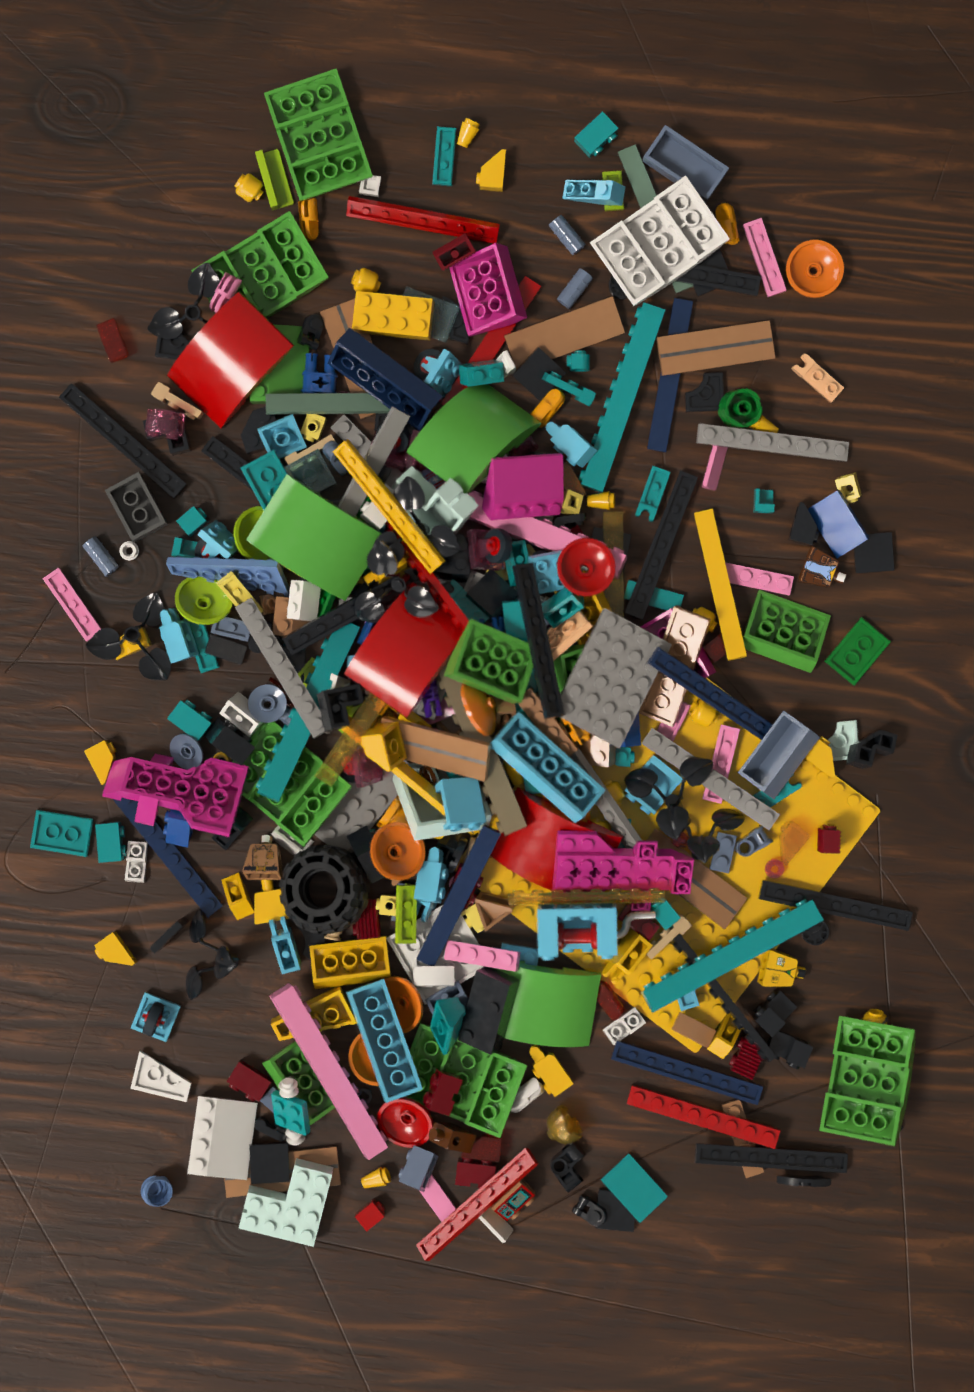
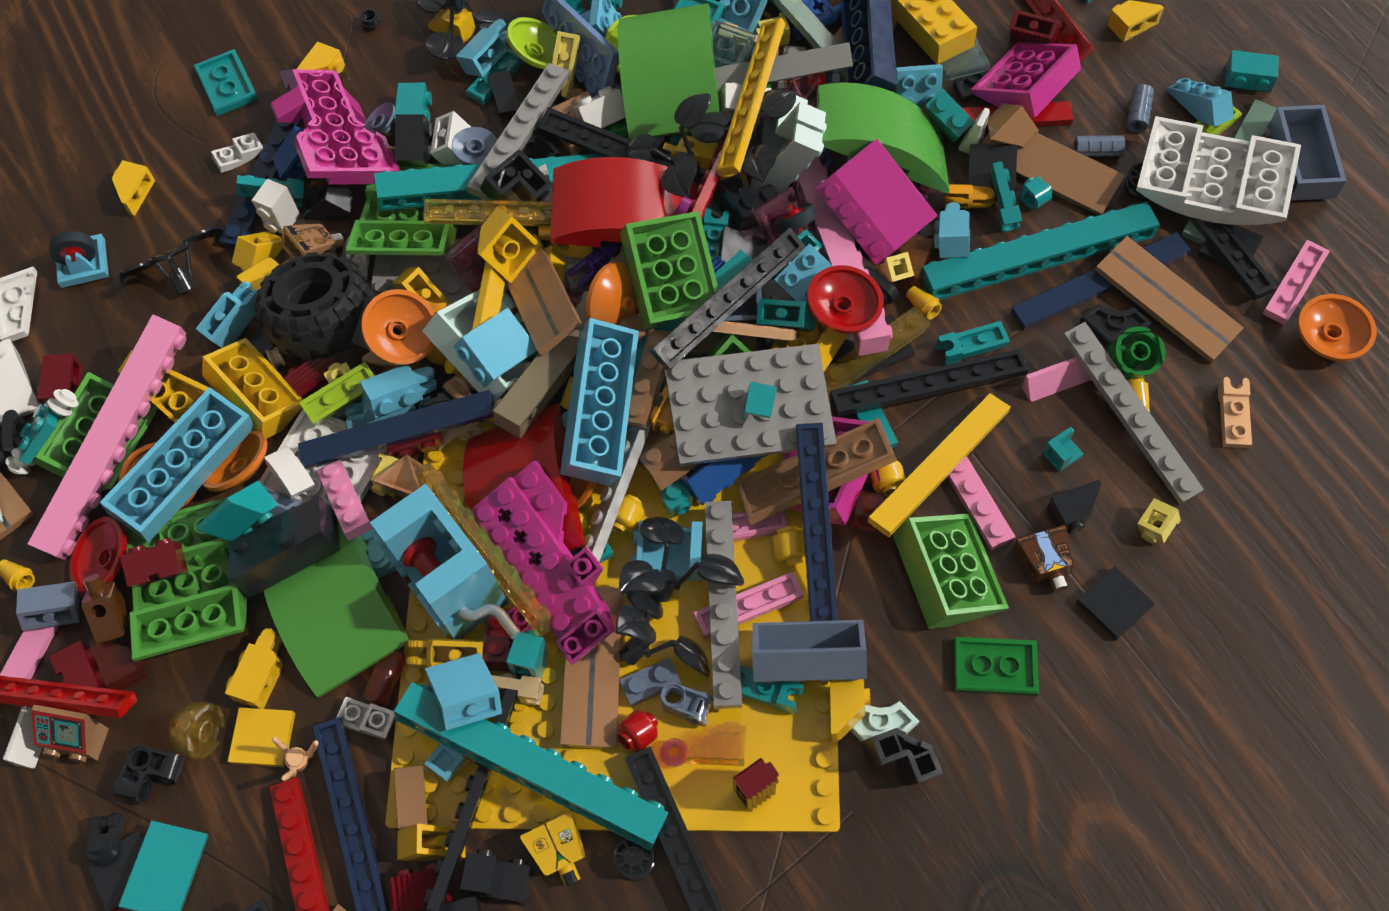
camera: 60 degrees right, 25 degrees down
teal brick [95,822,127,863] -> none
black tile [150,917,189,954] -> none
sand blue plate [211,617,250,642] -> none
white arm [511,1078,545,1113] -> none
light orange arm [715,203,739,245] -> none
tile [808,490,869,558] -> none
none -> yellow tile [228,708,296,768]
none -> teal plate [236,175,304,207]
none -> white brick [252,179,300,234]
none -> light nougat plant [272,737,319,781]
none -> black plate [359,9,382,30]
none -> yellow slope [391,267,450,306]
none -> medium azure panel [425,653,502,730]
none -> medium nougat plate [443,376,472,399]
none -> red head [616,710,658,752]
none -> magenta tile [674,196,692,215]
none -> teal panel [742,381,777,420]
none -> medium nougat slope [988,103,1039,149]

